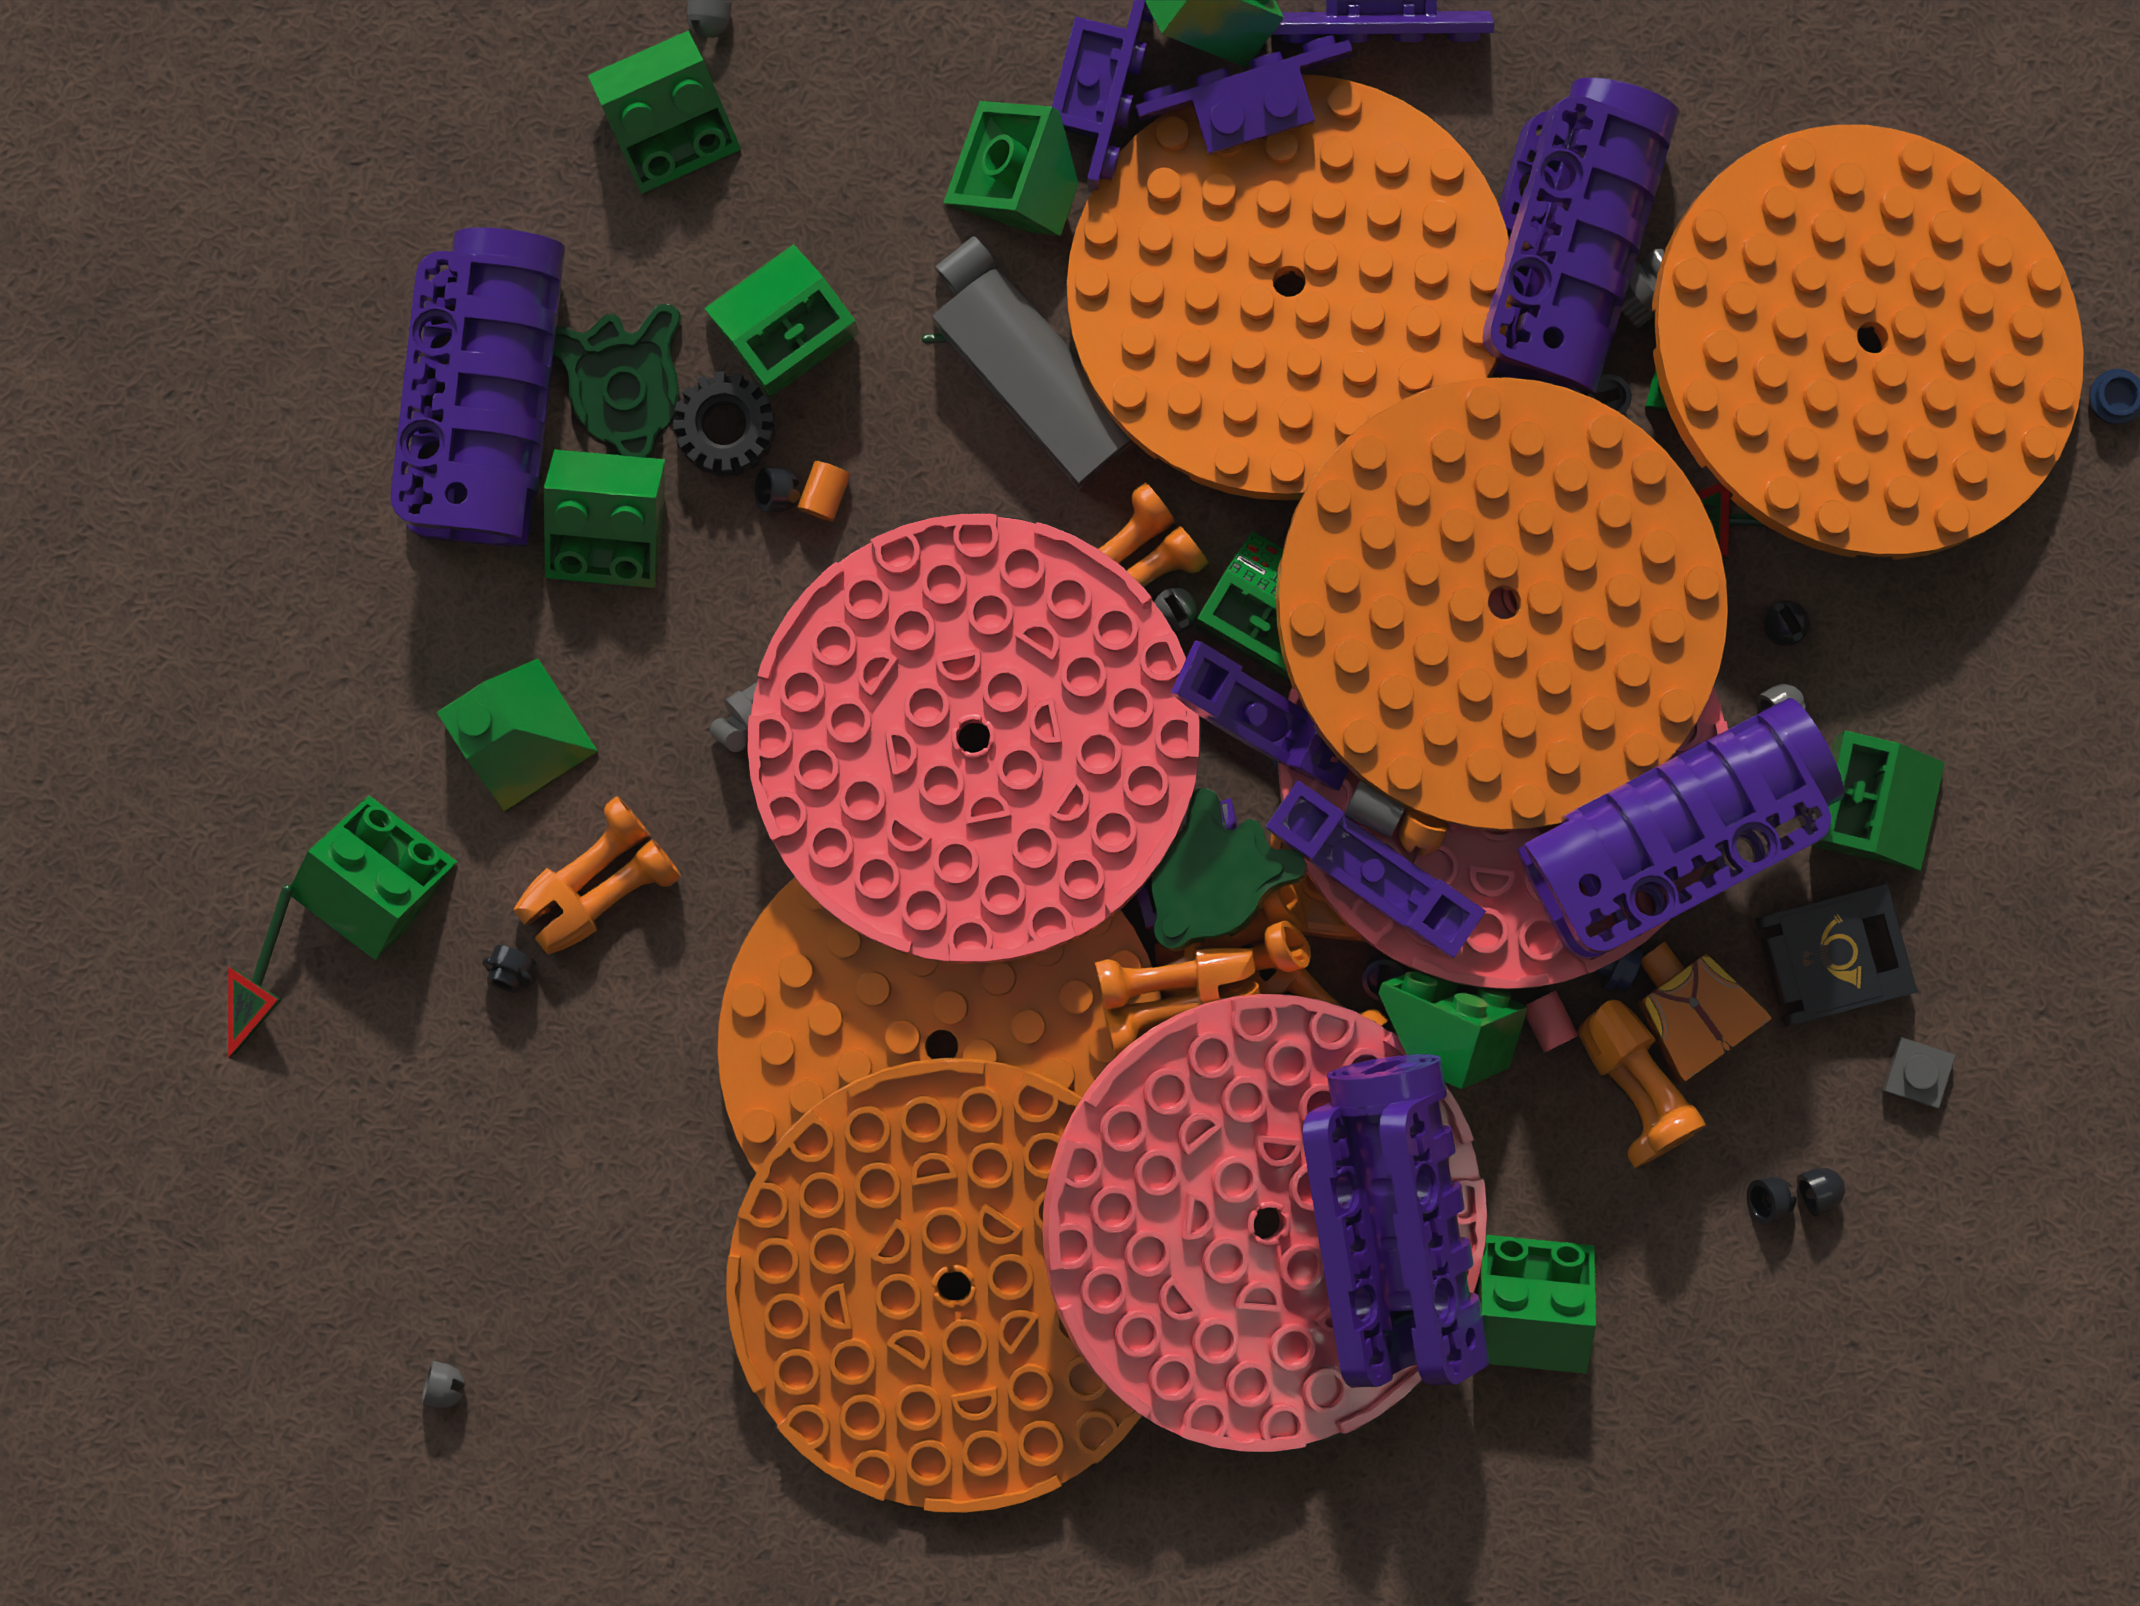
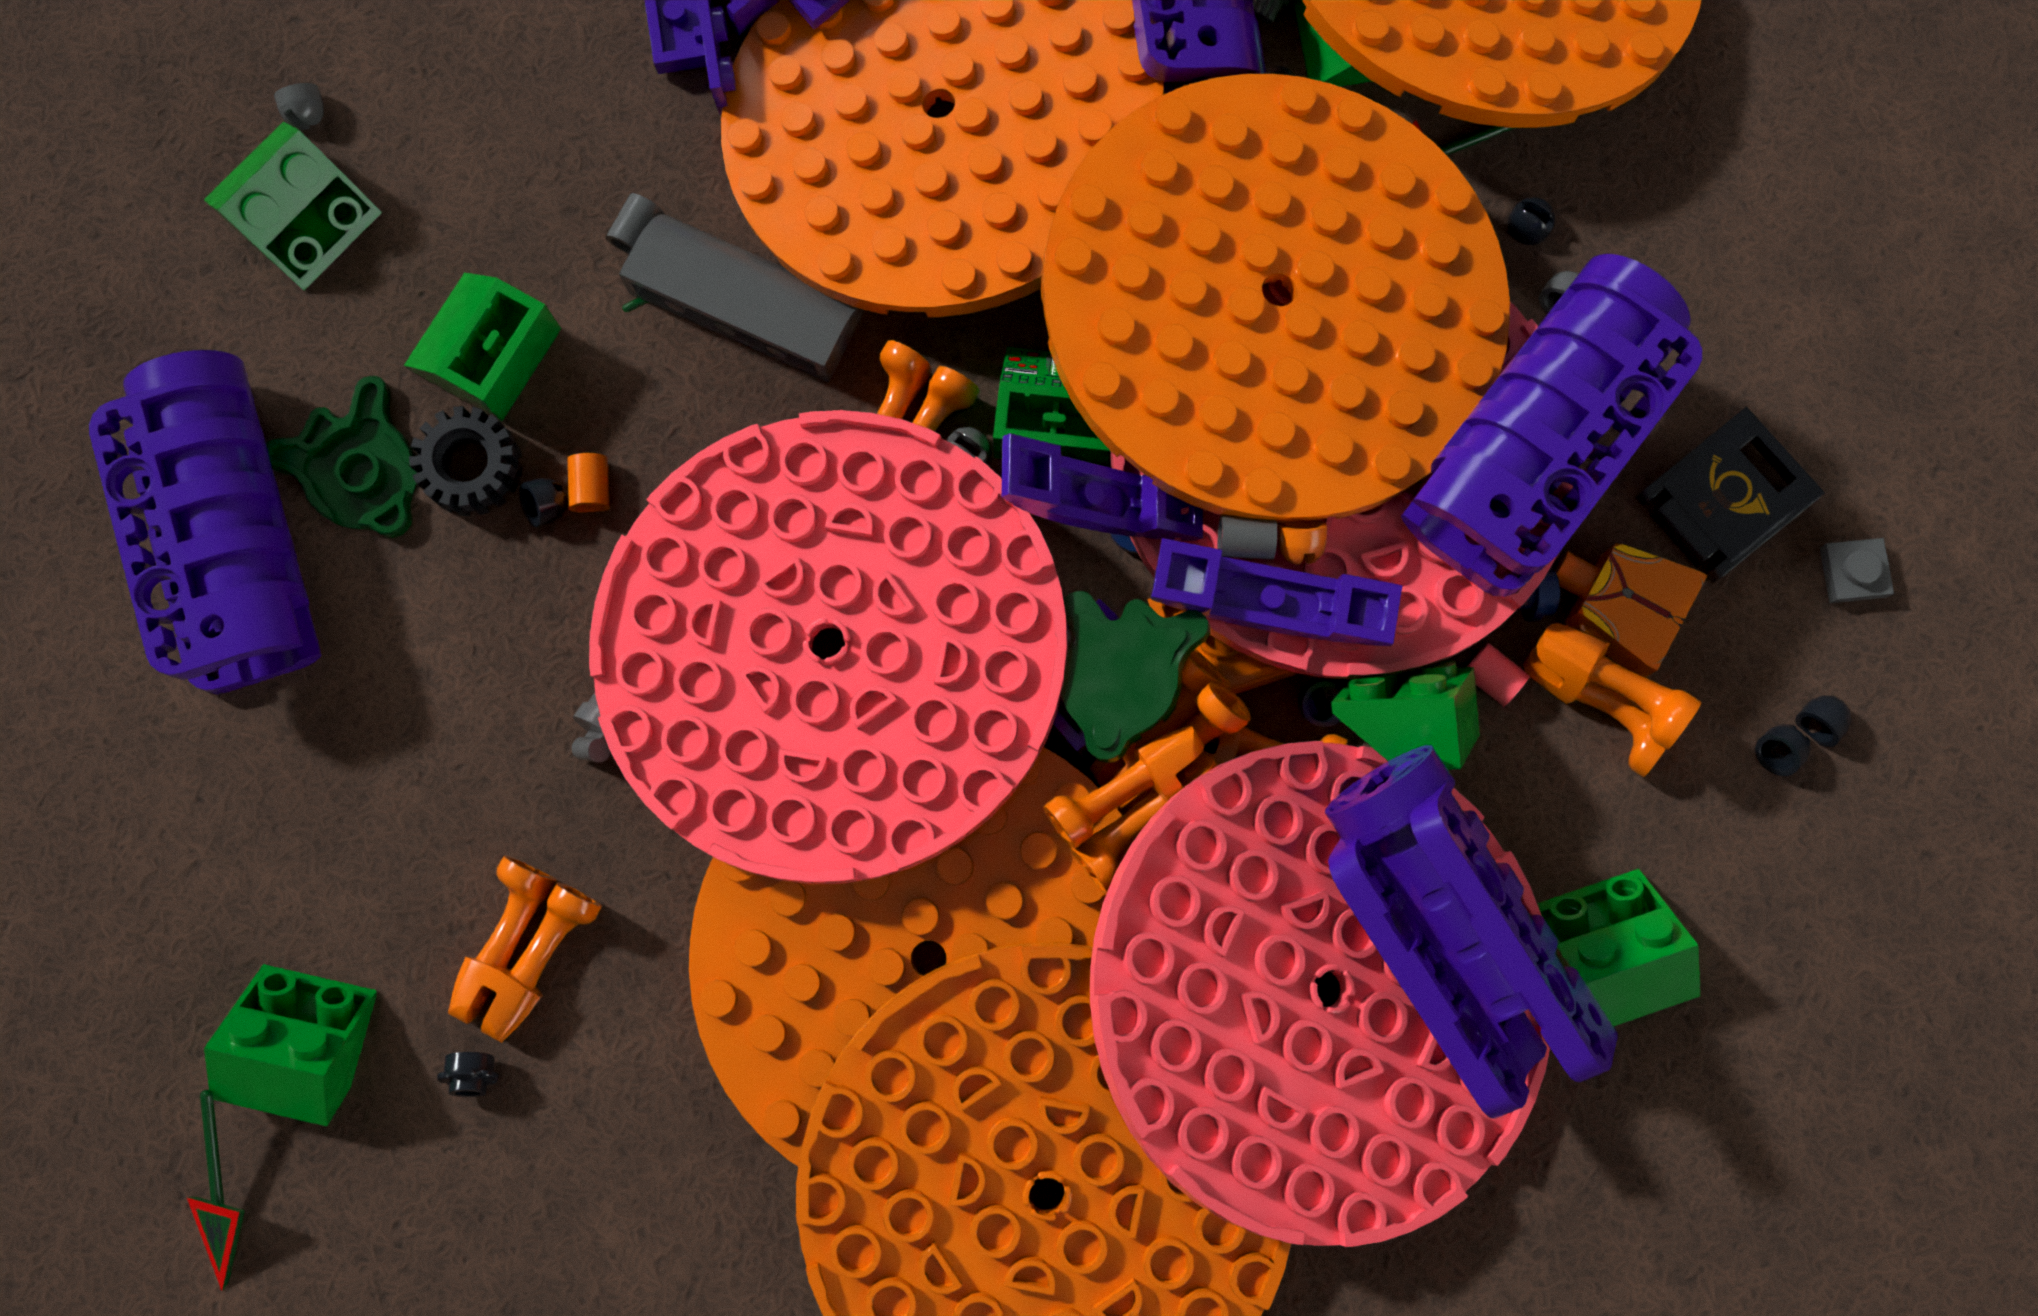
camera: 25 degrees left, 5 degrees down
green slope [436,659,598,812] -> none
green slope [544,449,665,588] -> none
green slope [943,101,1079,236] -> none
green slope [1810,730,1945,872] -> none

